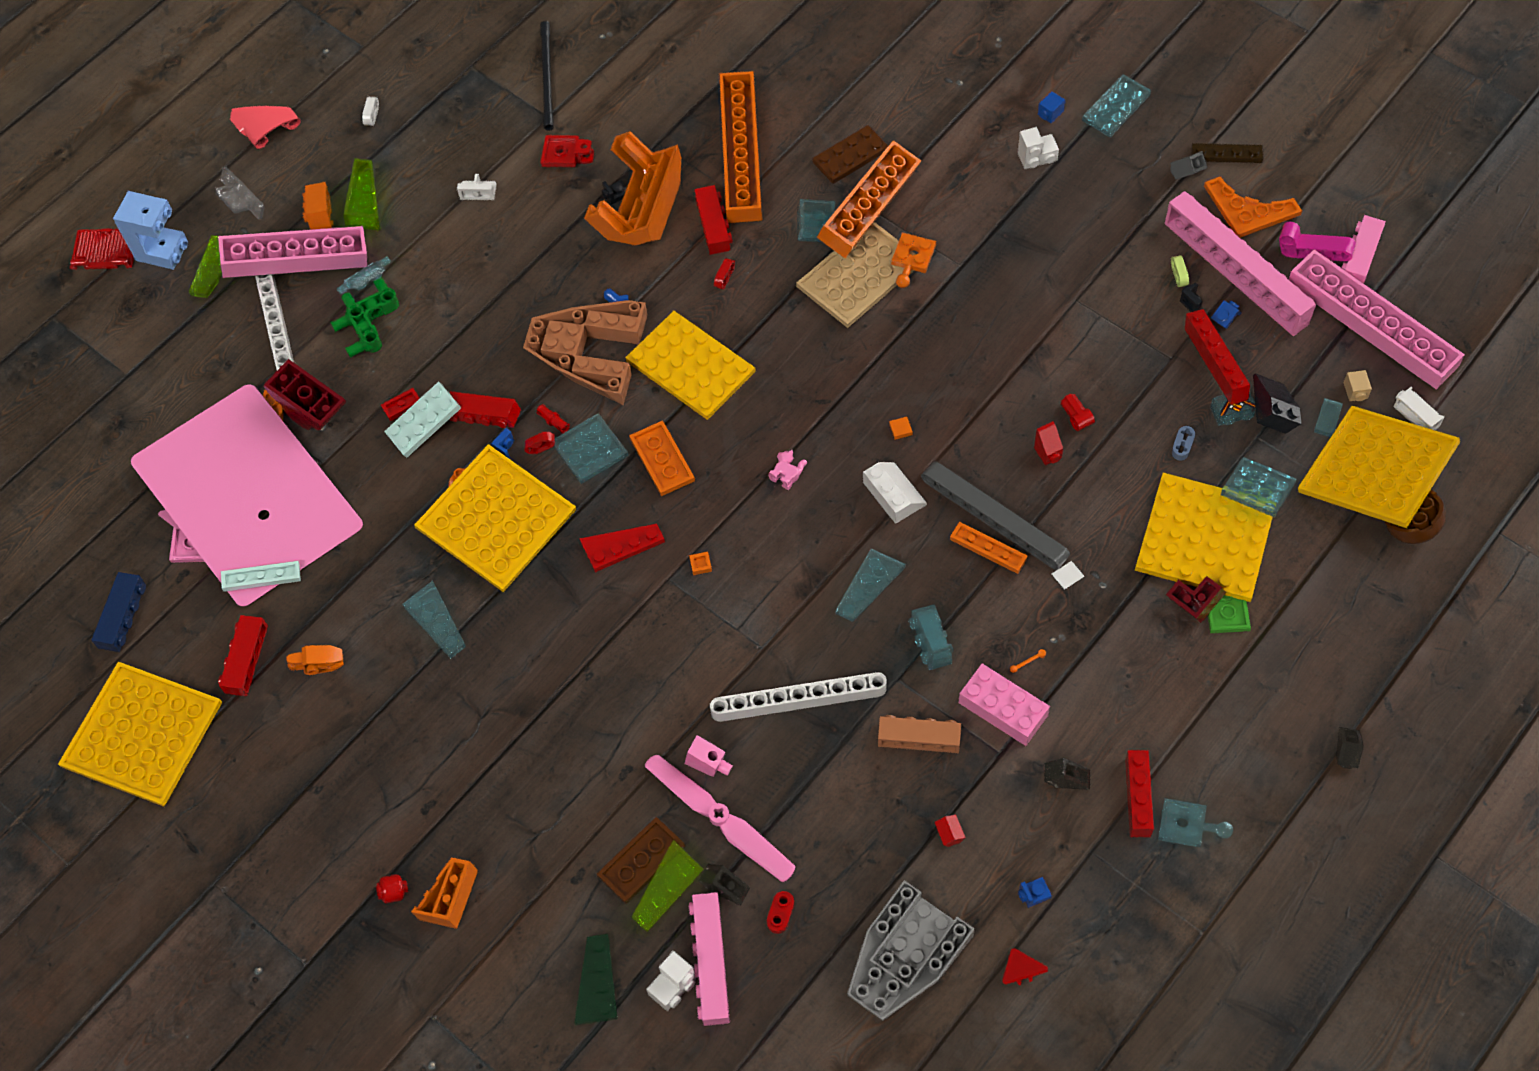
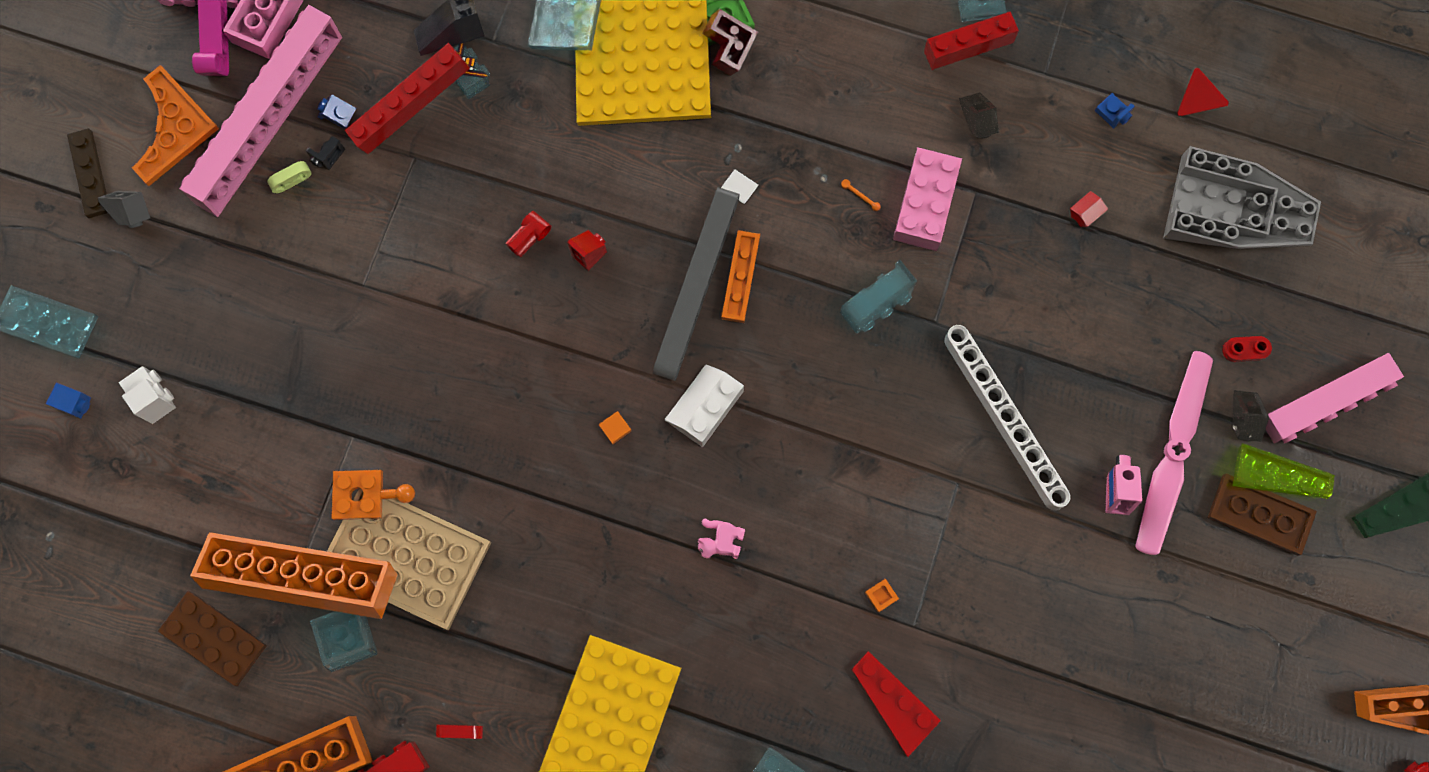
camera: 115 degrees left, 15 degrees up
orange plate [629,420,695,496] -> none
white brick [646,951,696,1011] -> none
clear light blue wing [835,549,906,622] -> none
nougat brick [878,715,961,753] -> none
sand blue beam [1172,426,1195,460] -> none

